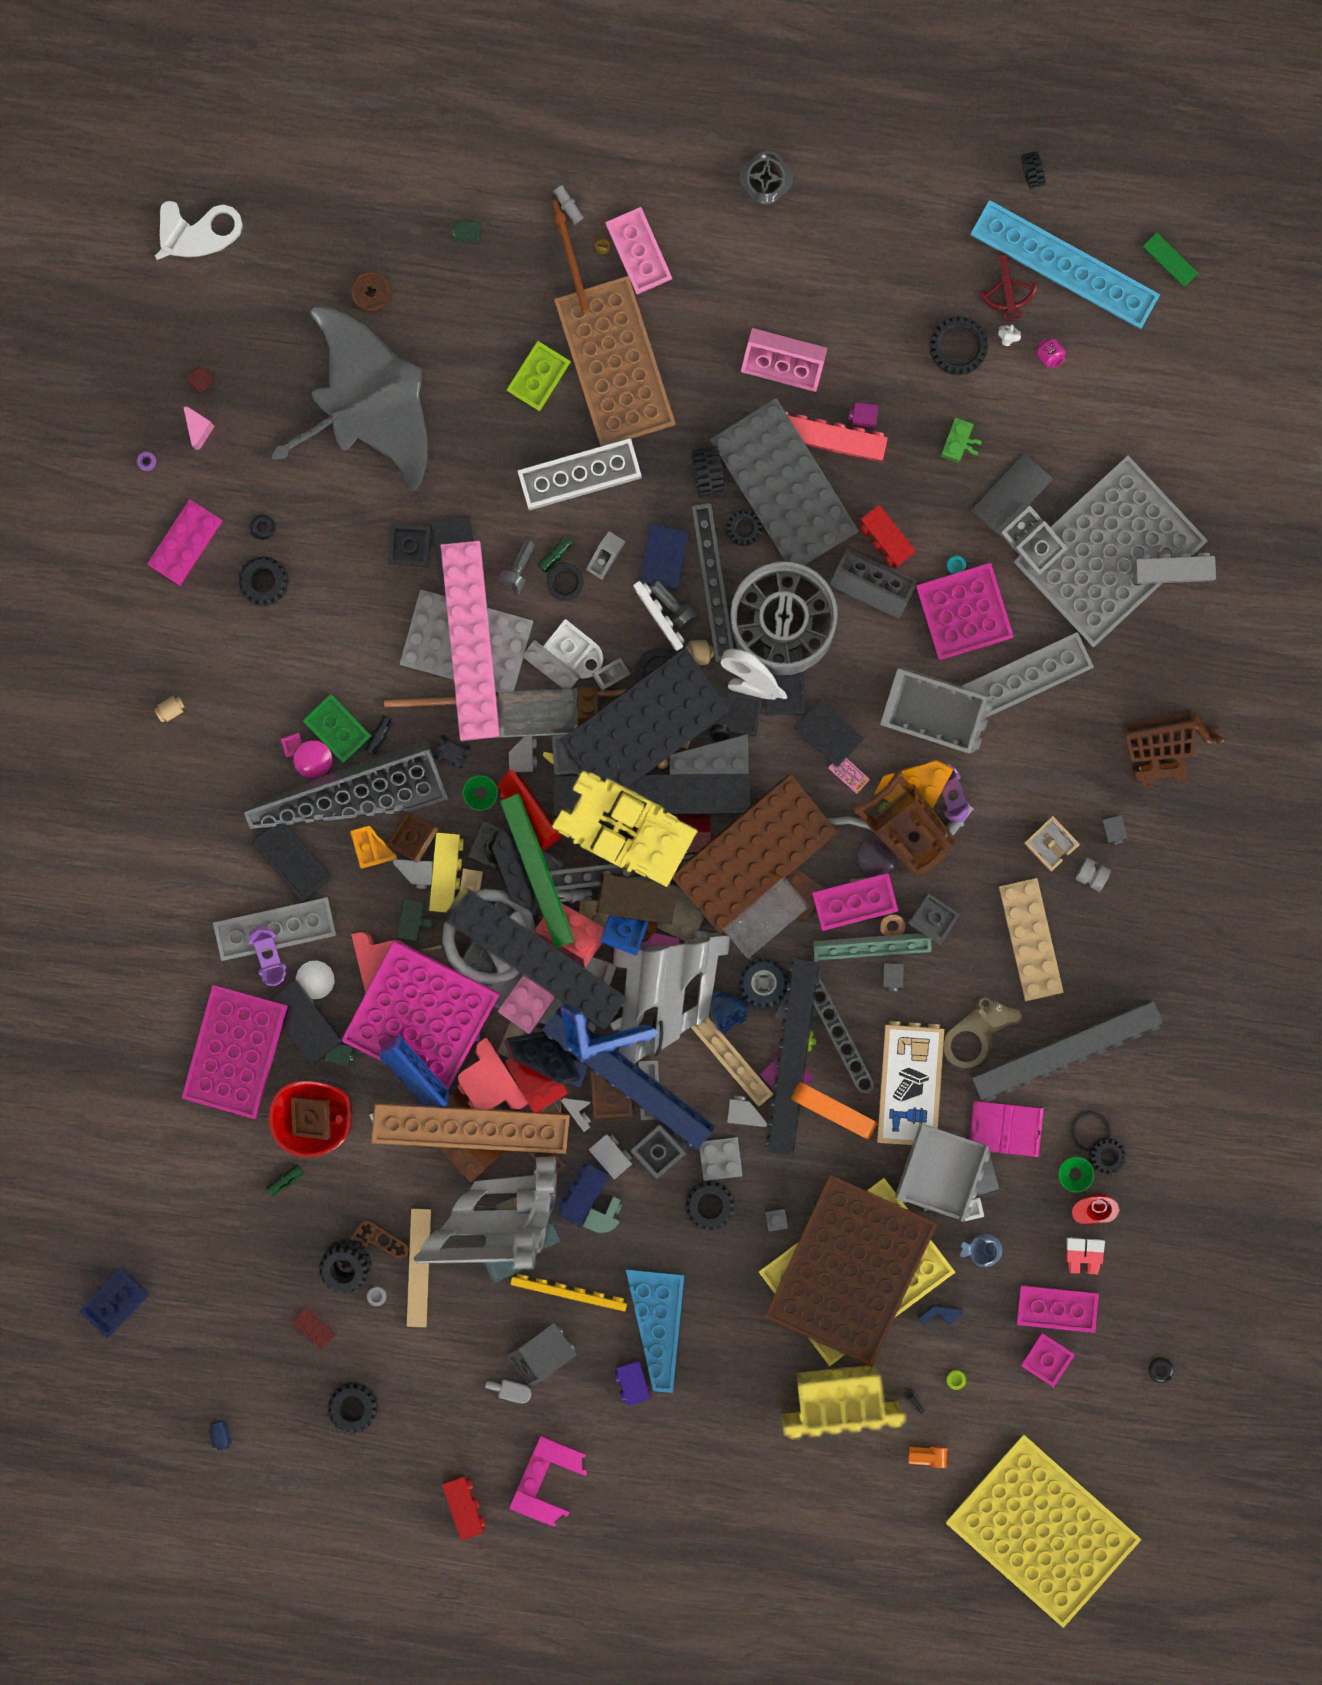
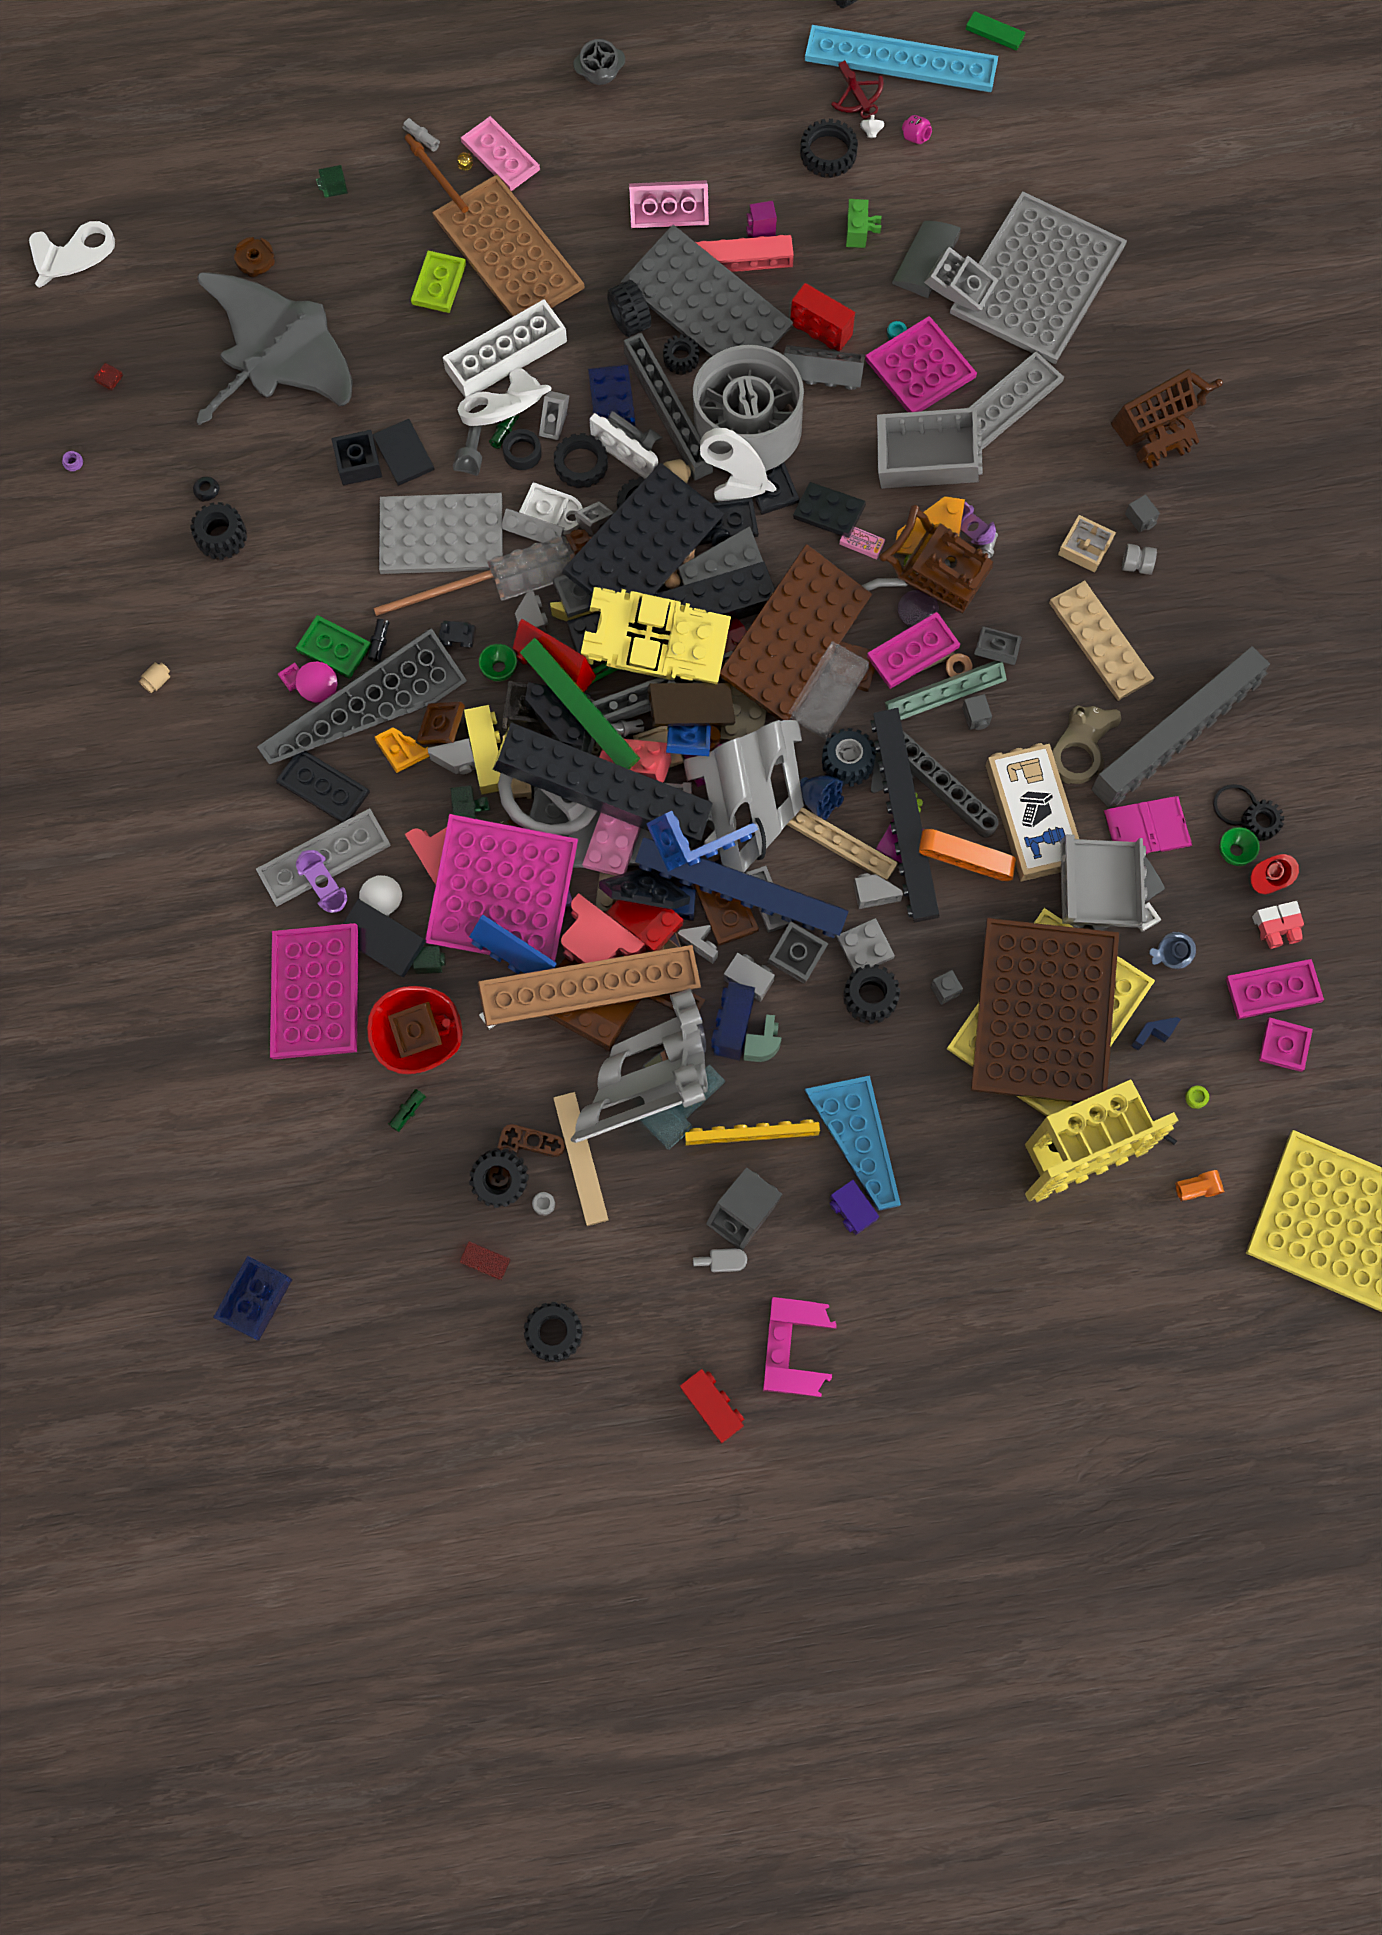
camera: 20 degrees left, 15 degrees down
dark pink plate [147,499,223,586] -> none
bright pink slope [184,407,215,450] -> none
dark blue brick [209,1420,232,1451] -> none
bright pink brick [441,541,500,741] -> none
light grey brick [1135,553,1216,584] -> none
none -> white animal [457,368,551,426]
none -> black tyre [554,433,608,488]

